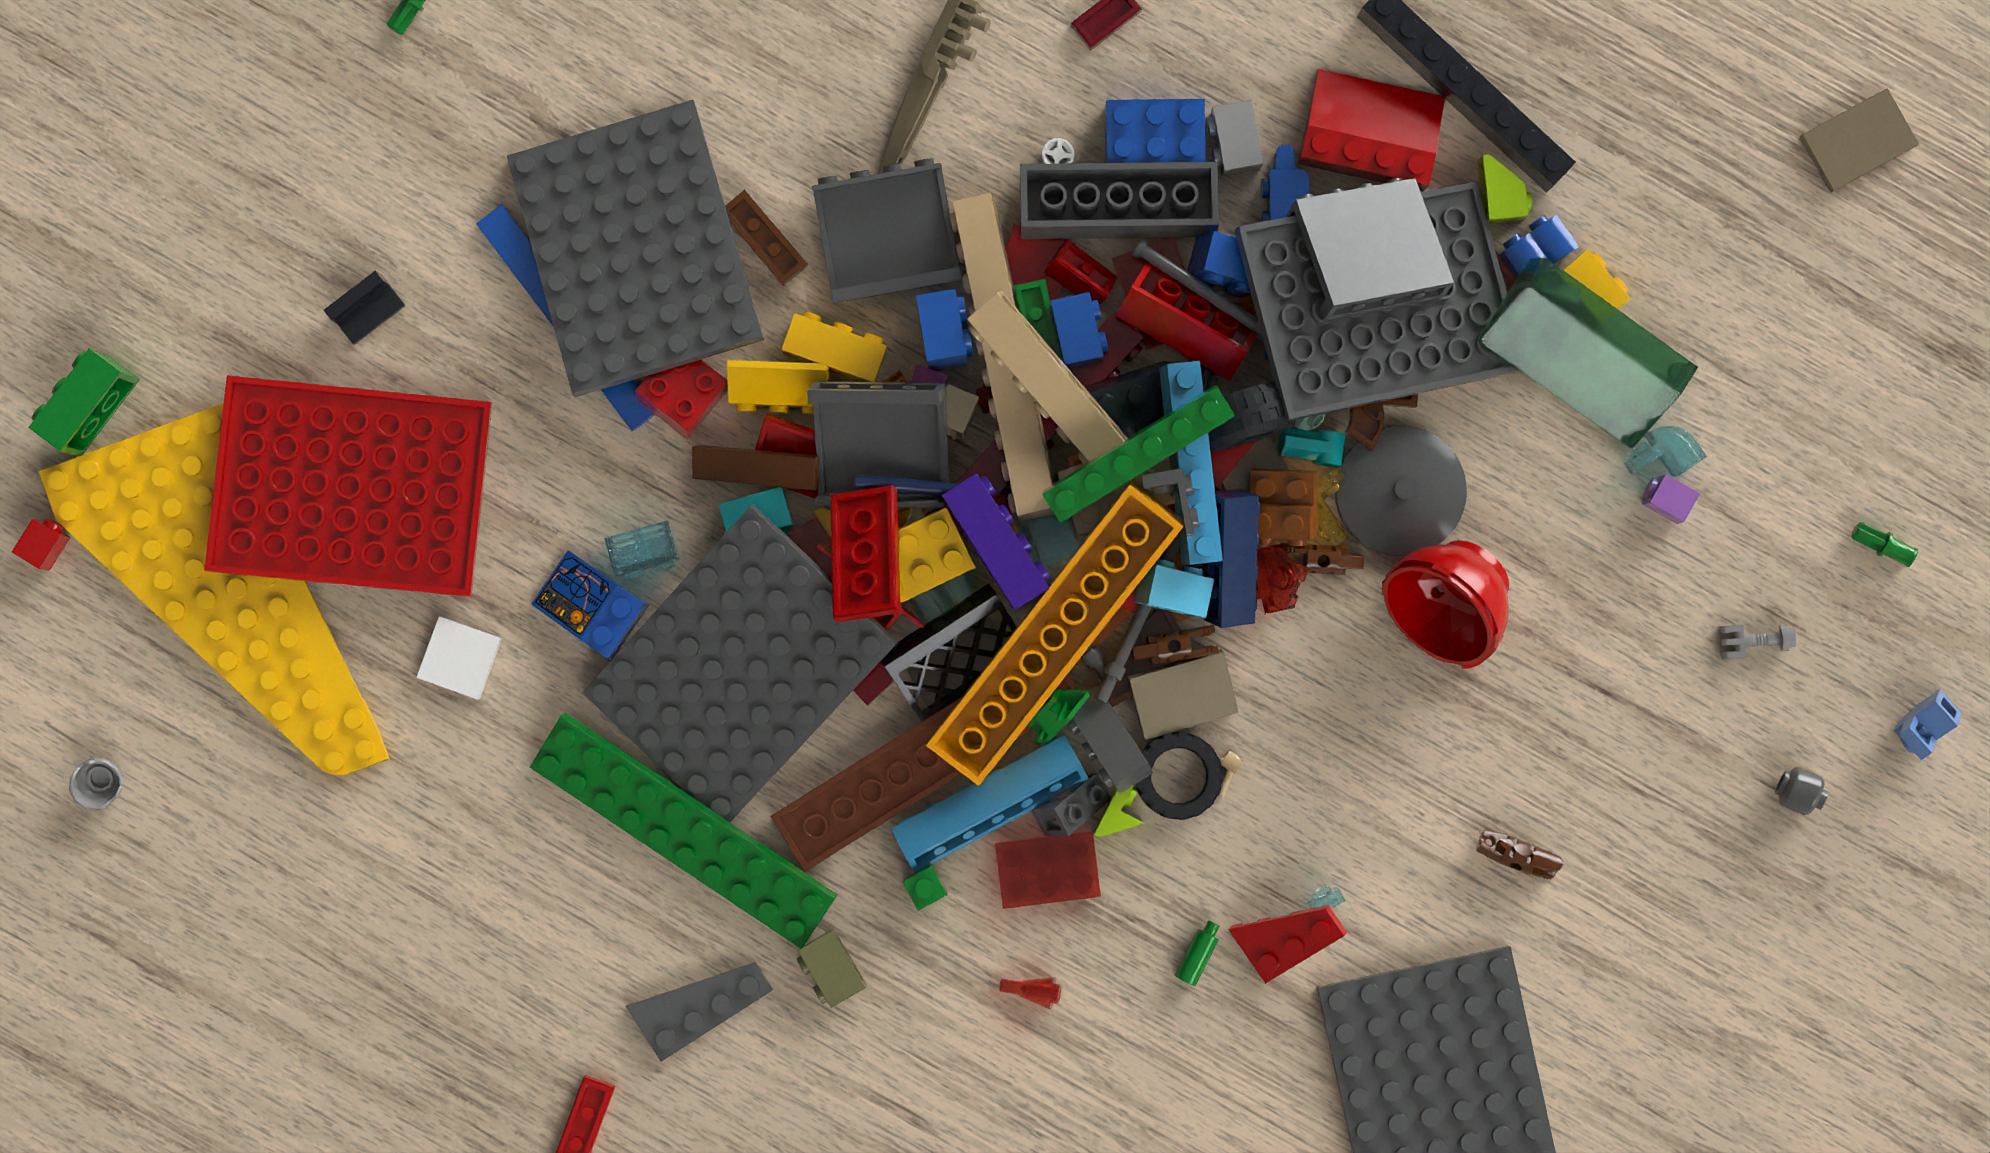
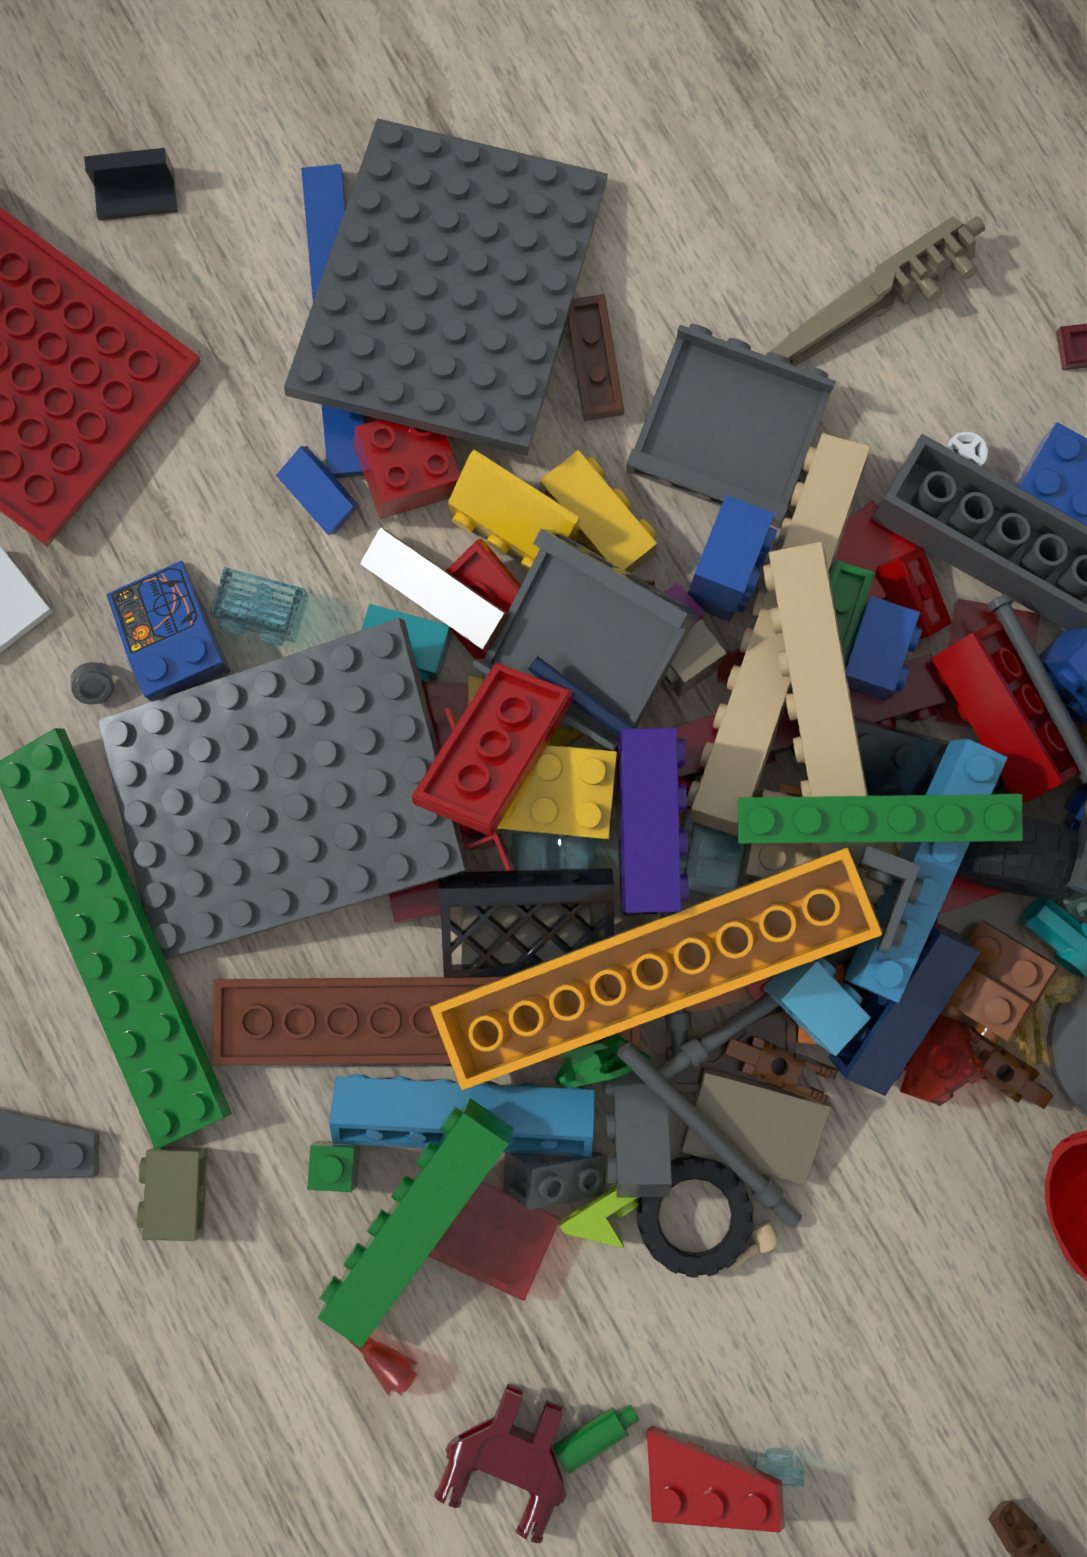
camera: 35 degrees right, 5 degrees down
none -> flat silver tile [70,662,114,705]
none -> blue tile [276,446,360,535]
none -> green brick [317,1098,514,1348]
none -> dark red connector [434,1383,567,1543]
none -> dark grey bar [617,1042,802,1227]

